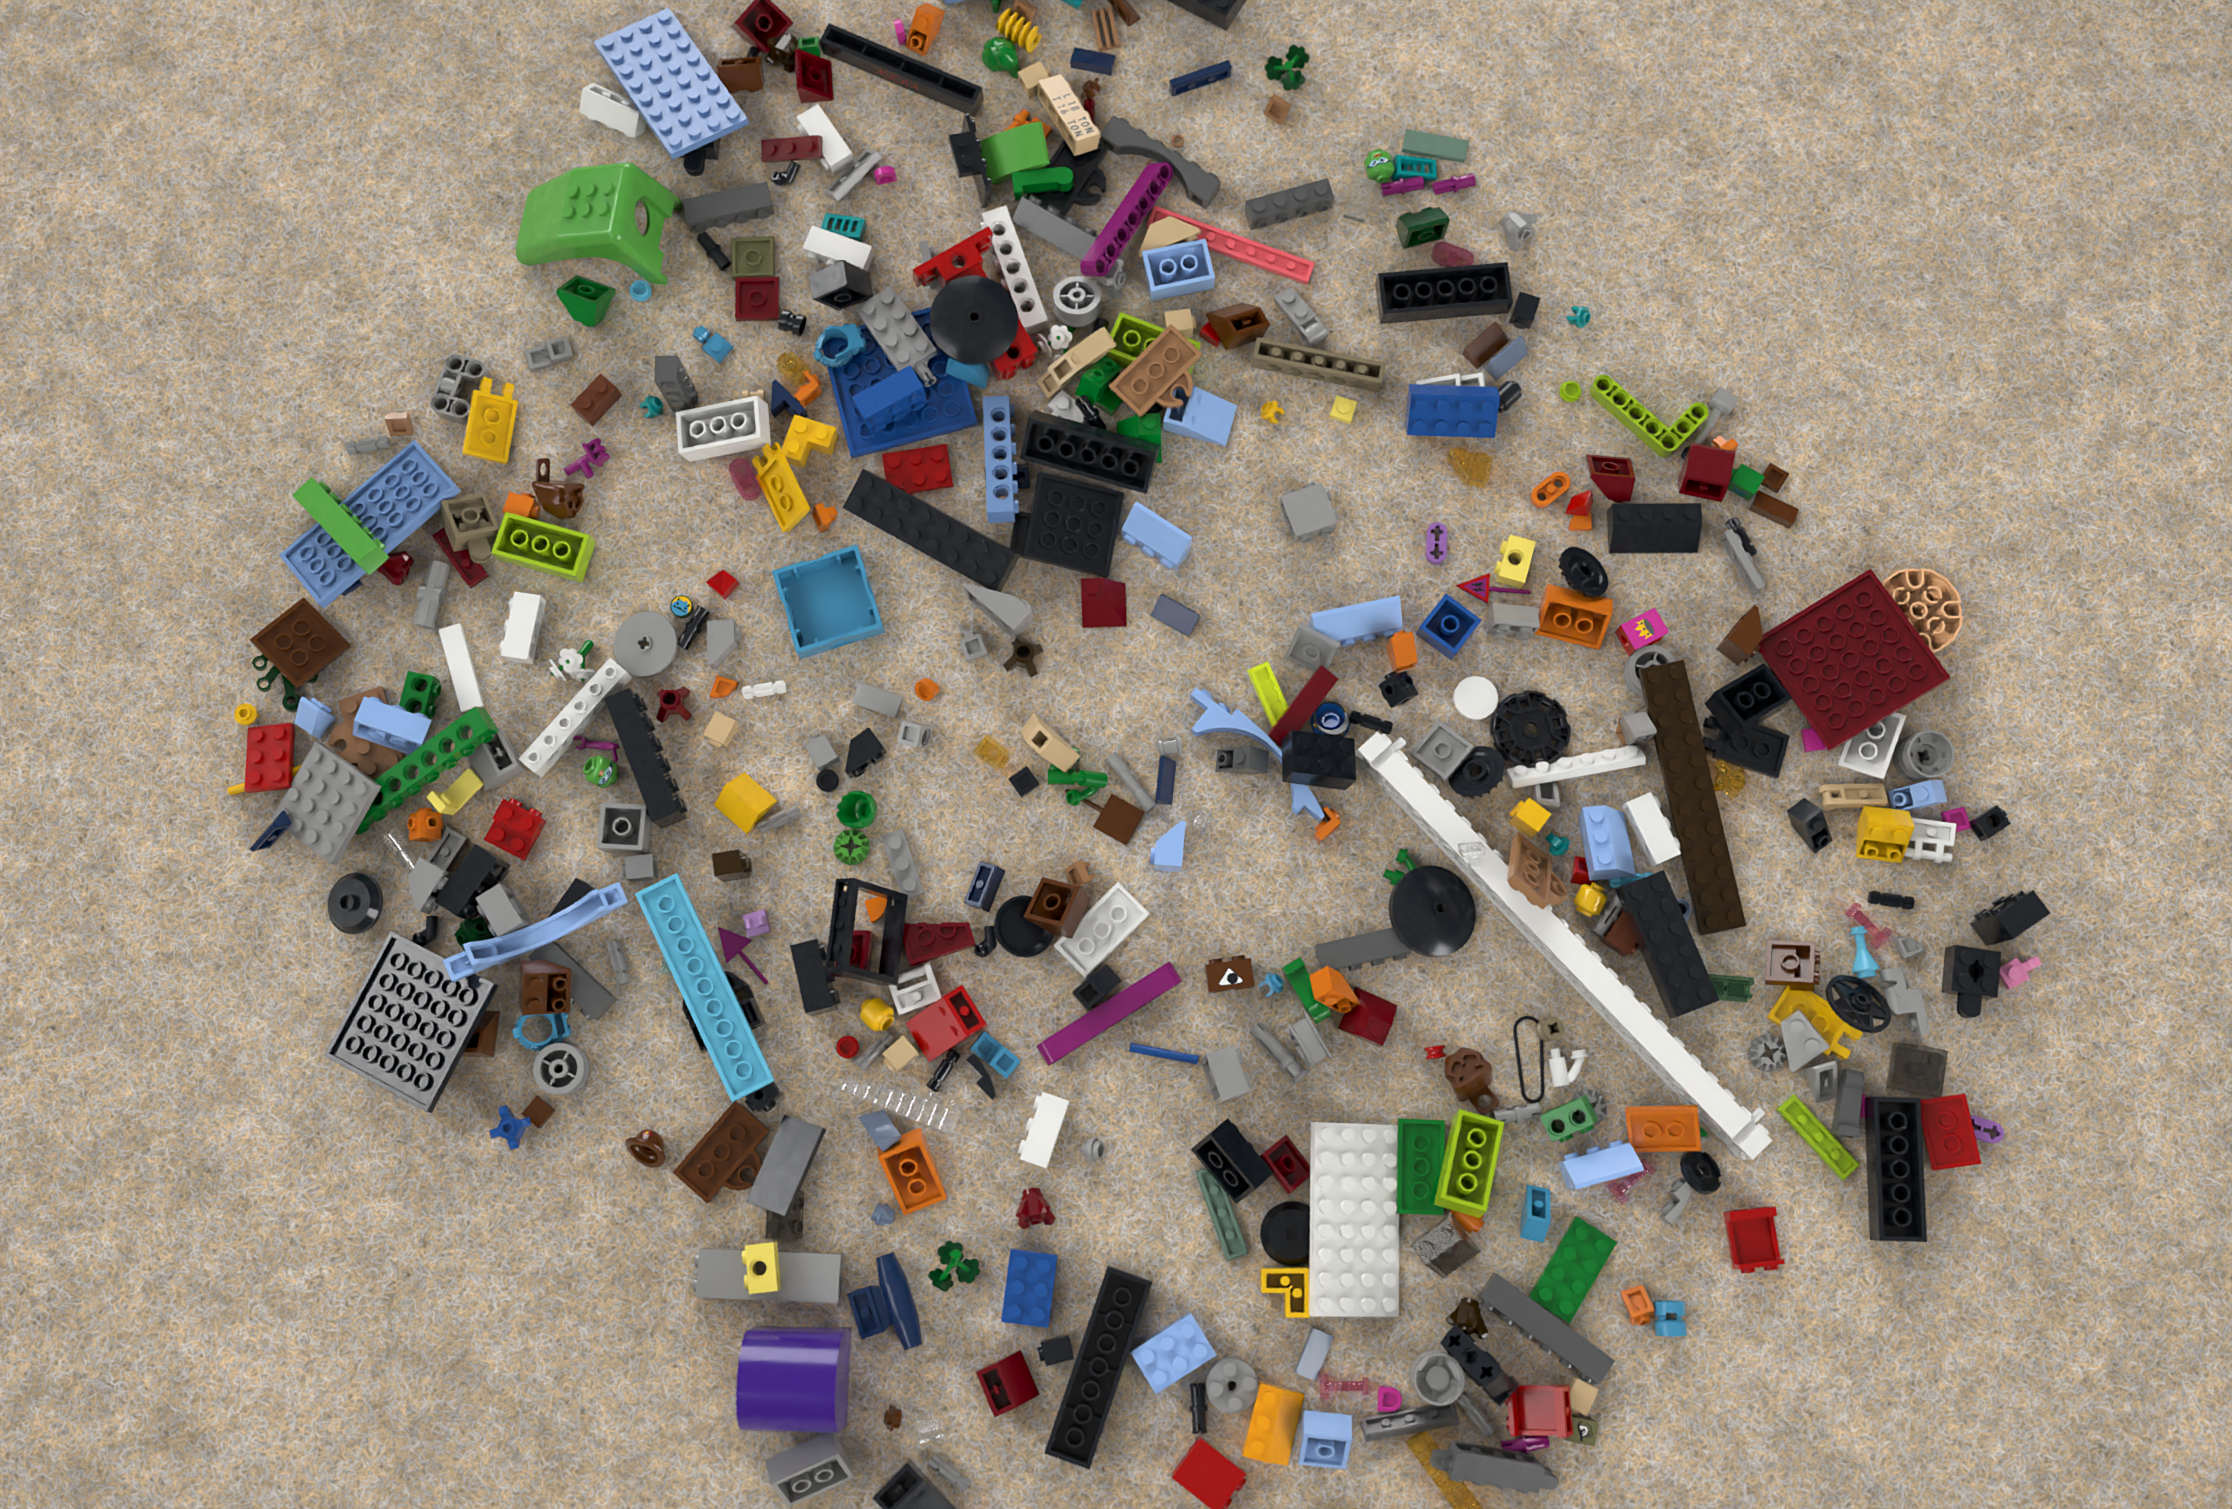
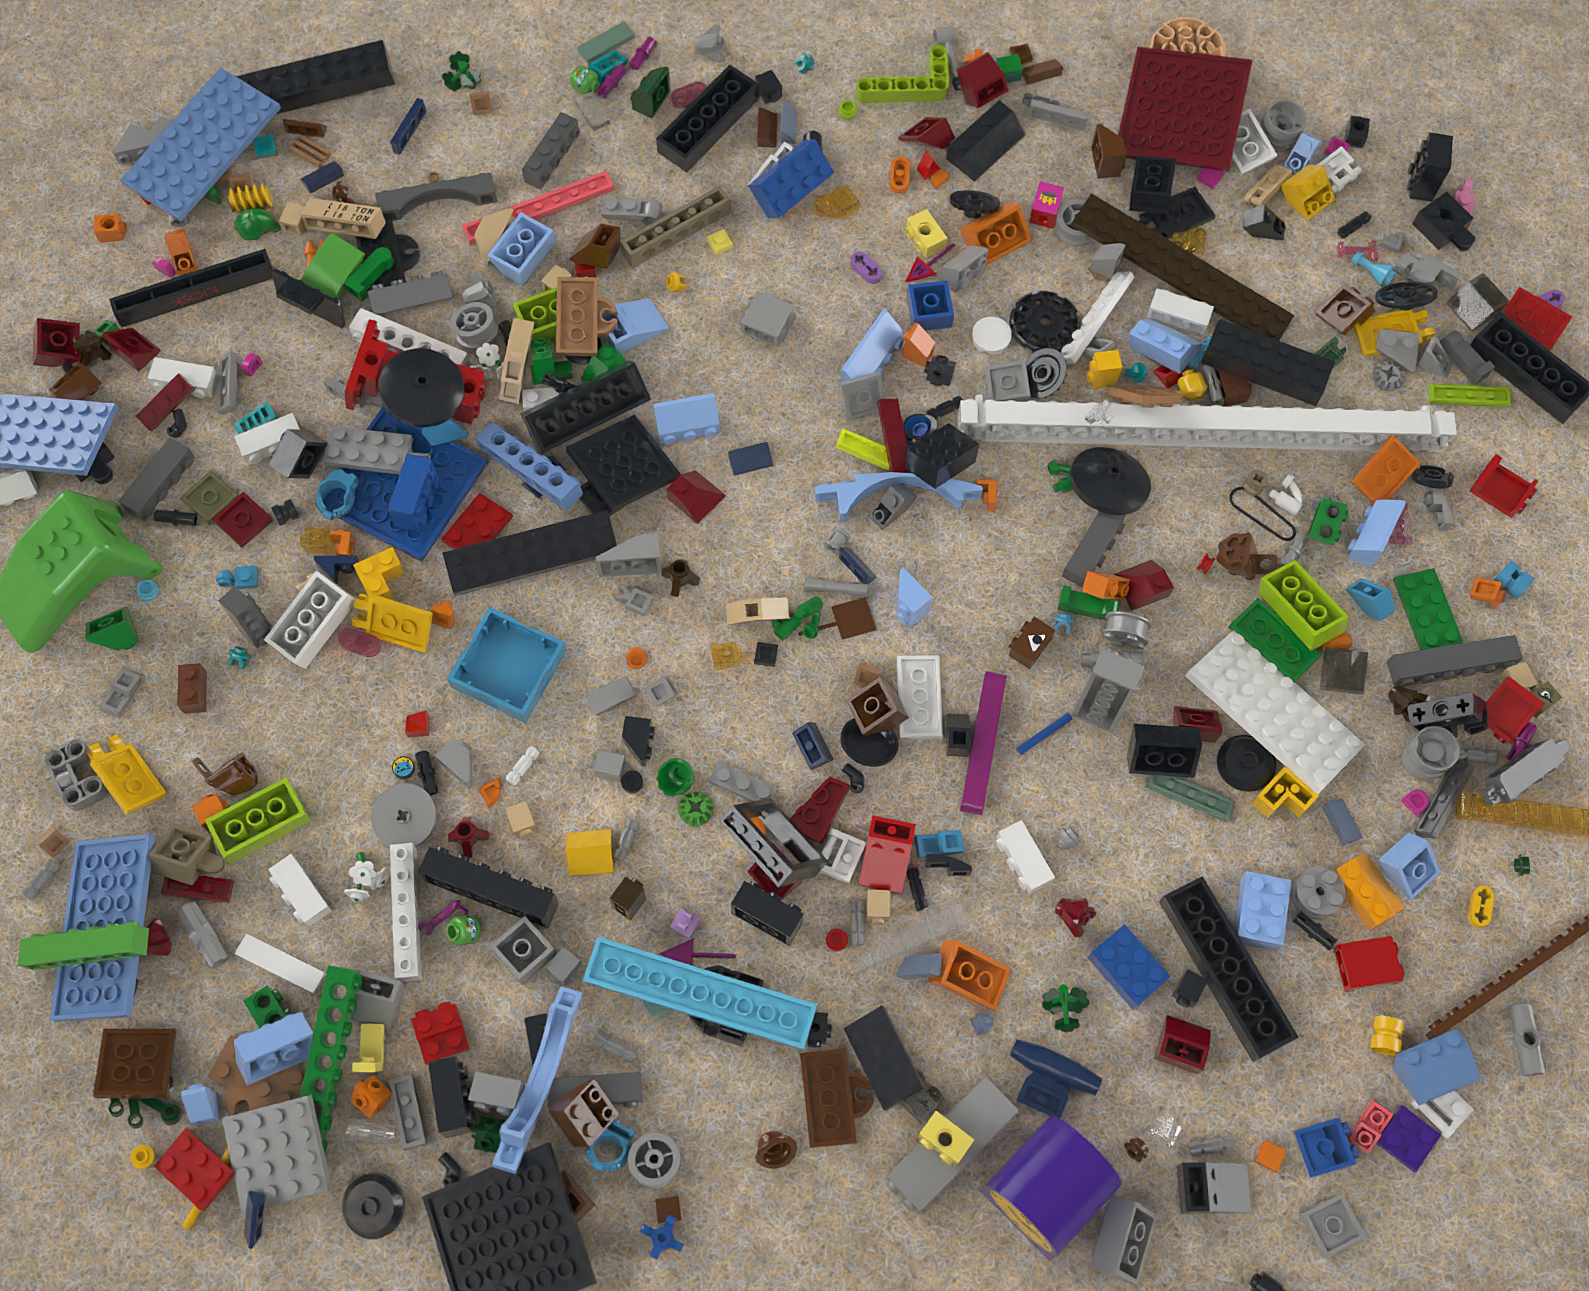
camera: 50 degrees left, 10 degrees down
light grey slope [407,858,453,914] -> none
magenta arm [564,438,610,479] -> none
yellow head [860,997,894,1032] -> none
magenta beam [1080,162,1173,277] -> none
clear pink piece [1319,1374,1369,1399] -> none

